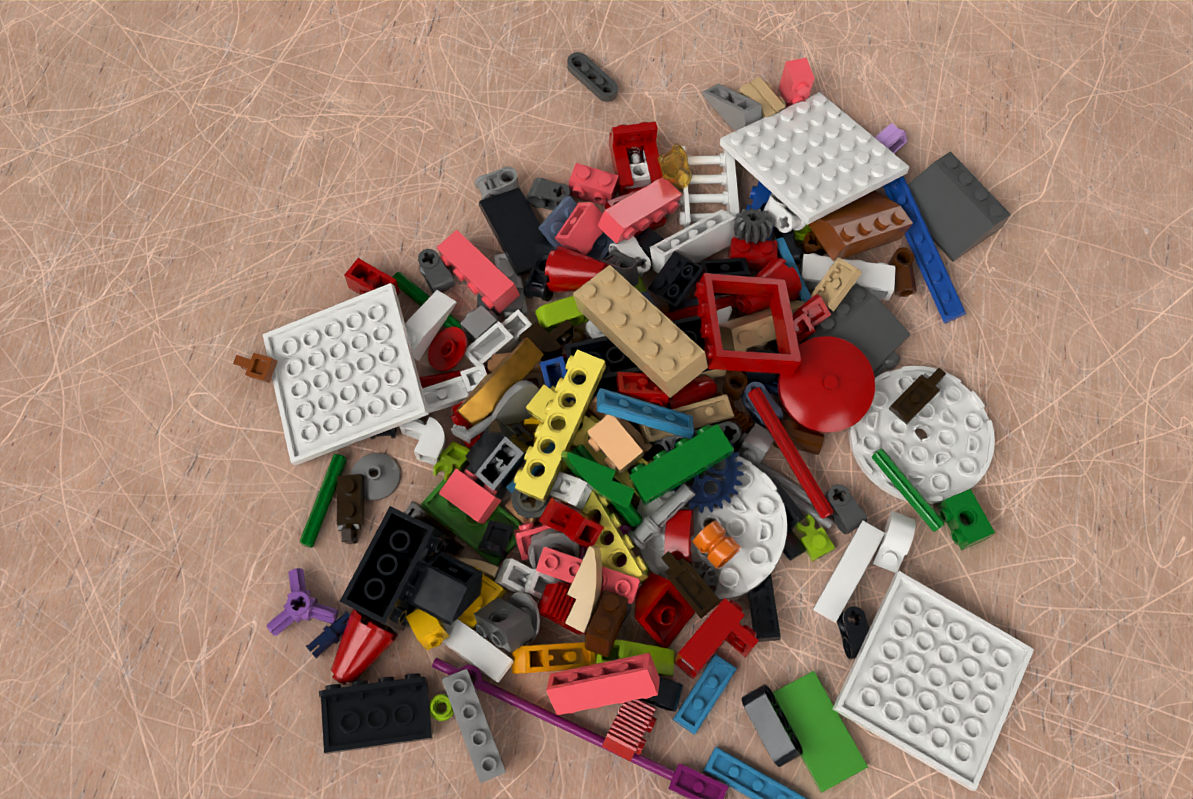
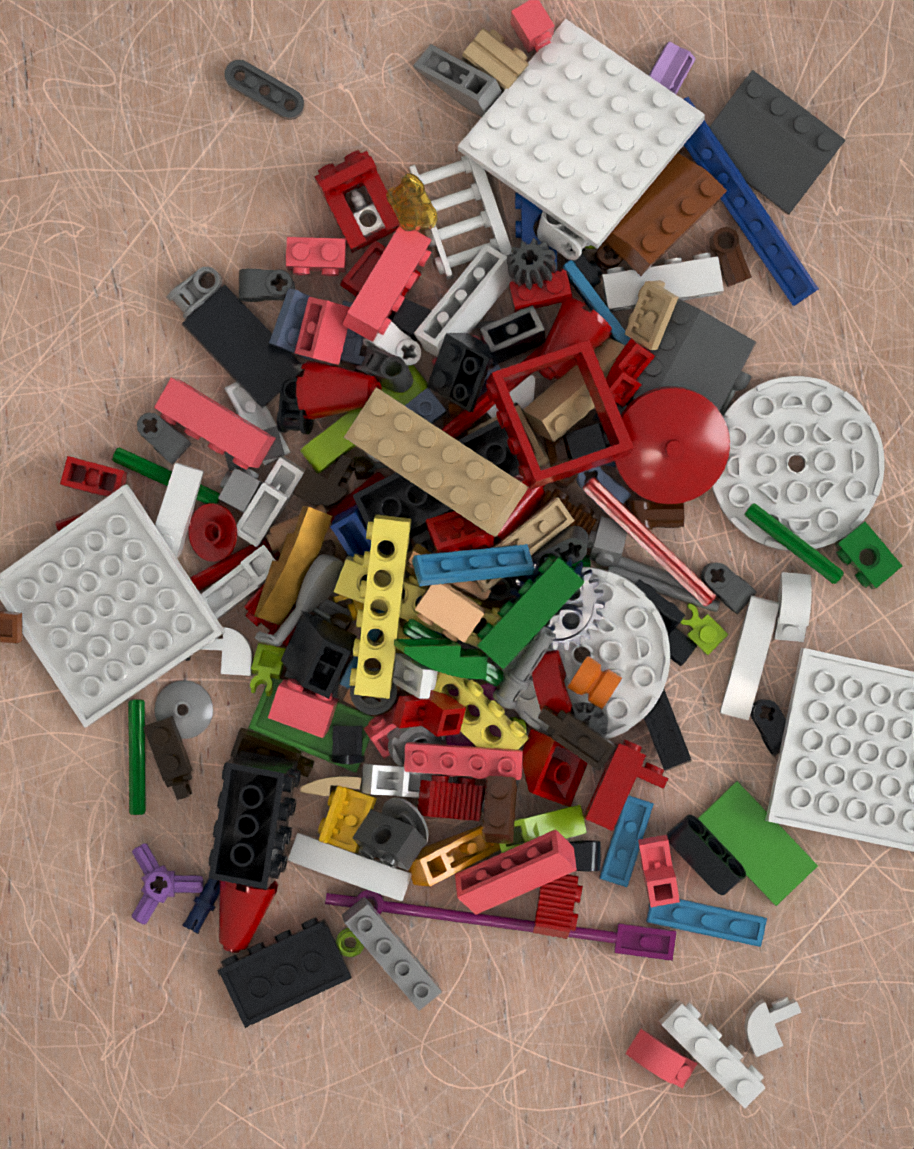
camera: 15 degrees left, 20 degrees up
yellow brick [406,609,450,651] -> none
black slope [407,550,483,626] -> none
tan slope [565,545,602,633] -> none
dark brown hinge [889,368,946,425] -> none
none -> coral brick [638,835,680,908]

